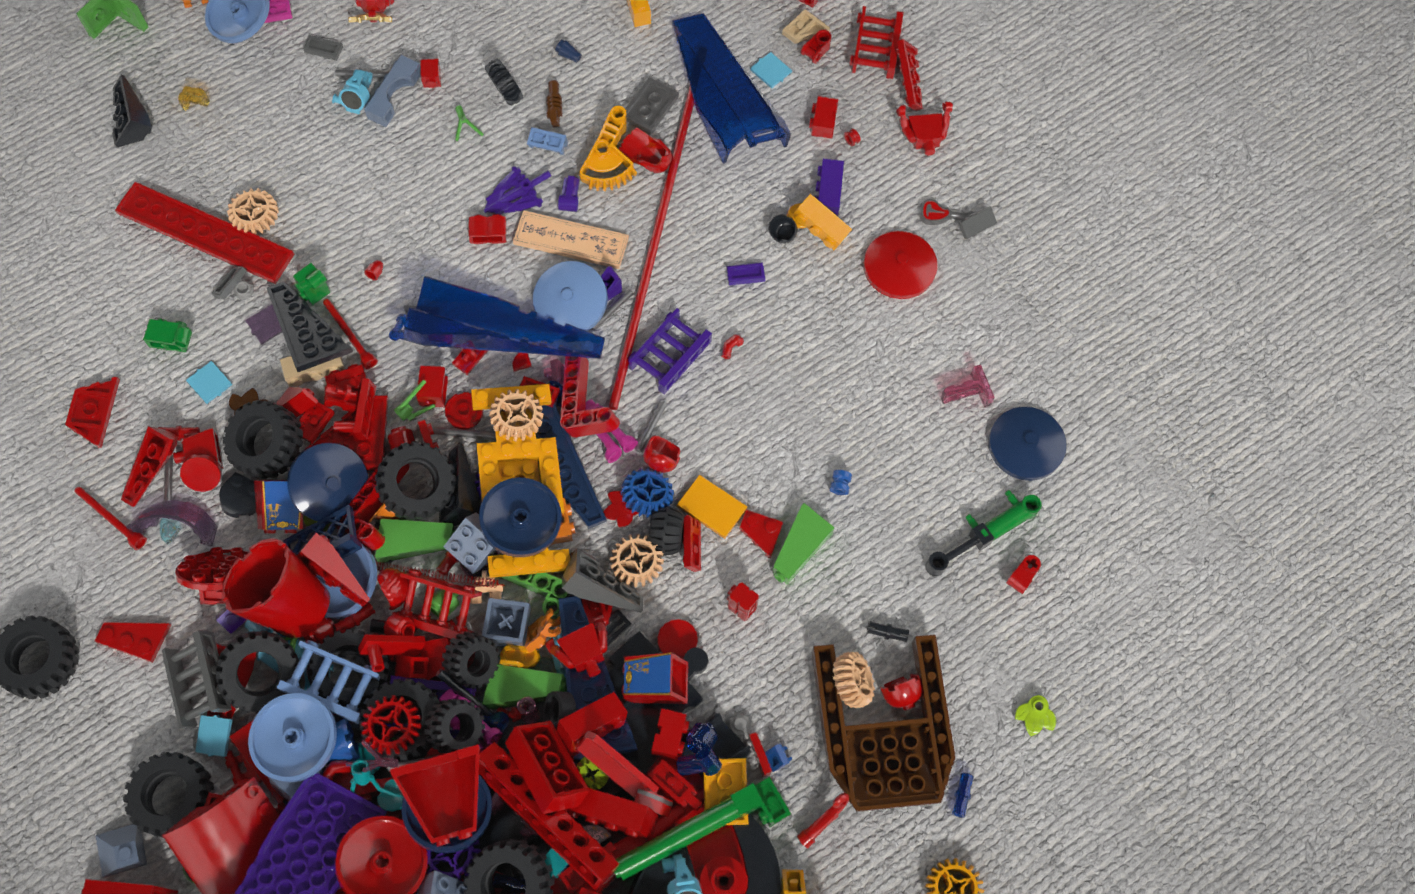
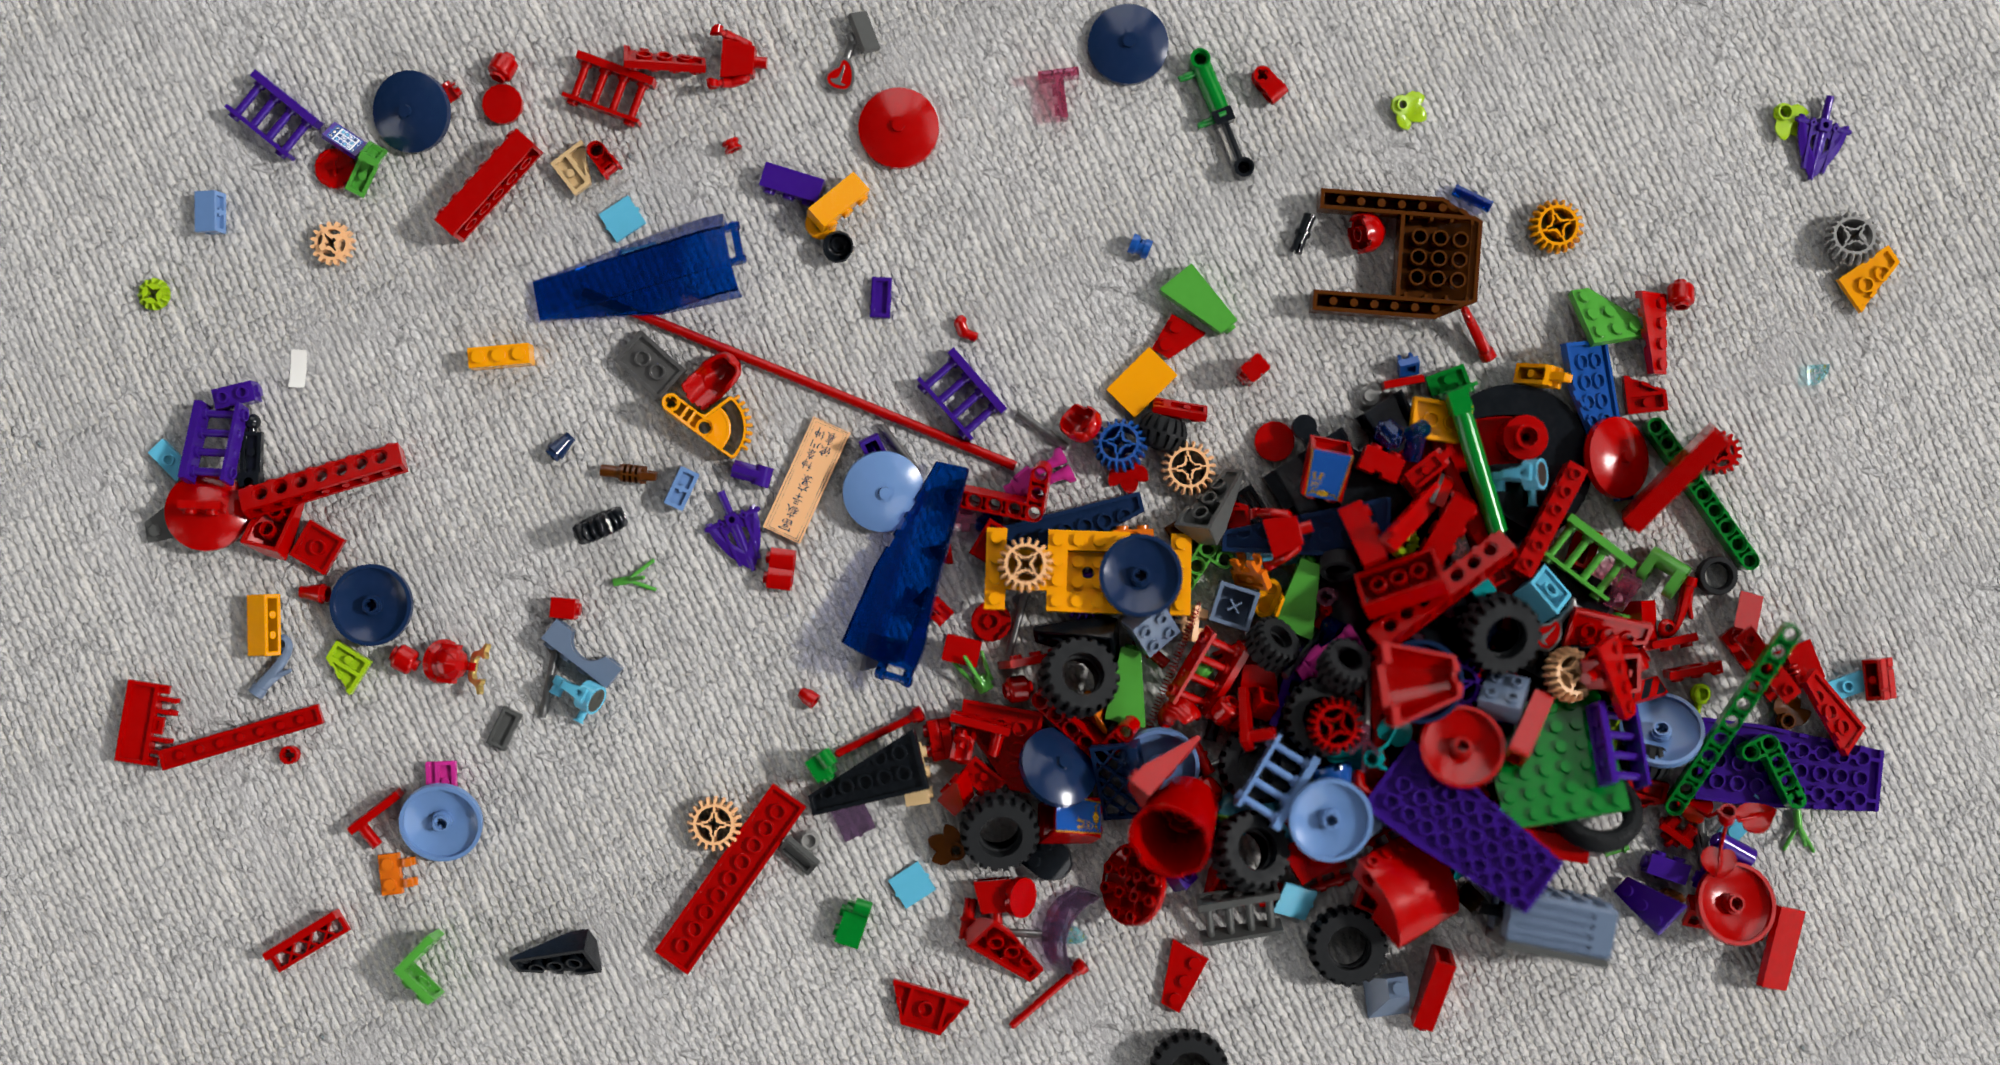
camera: 75 degrees left, 20 degrees up
clear yellow bracket [178,86,210,111] -> none
red brick [809,96,839,139] -> none
light nougat gear [833,652,875,708] -> none

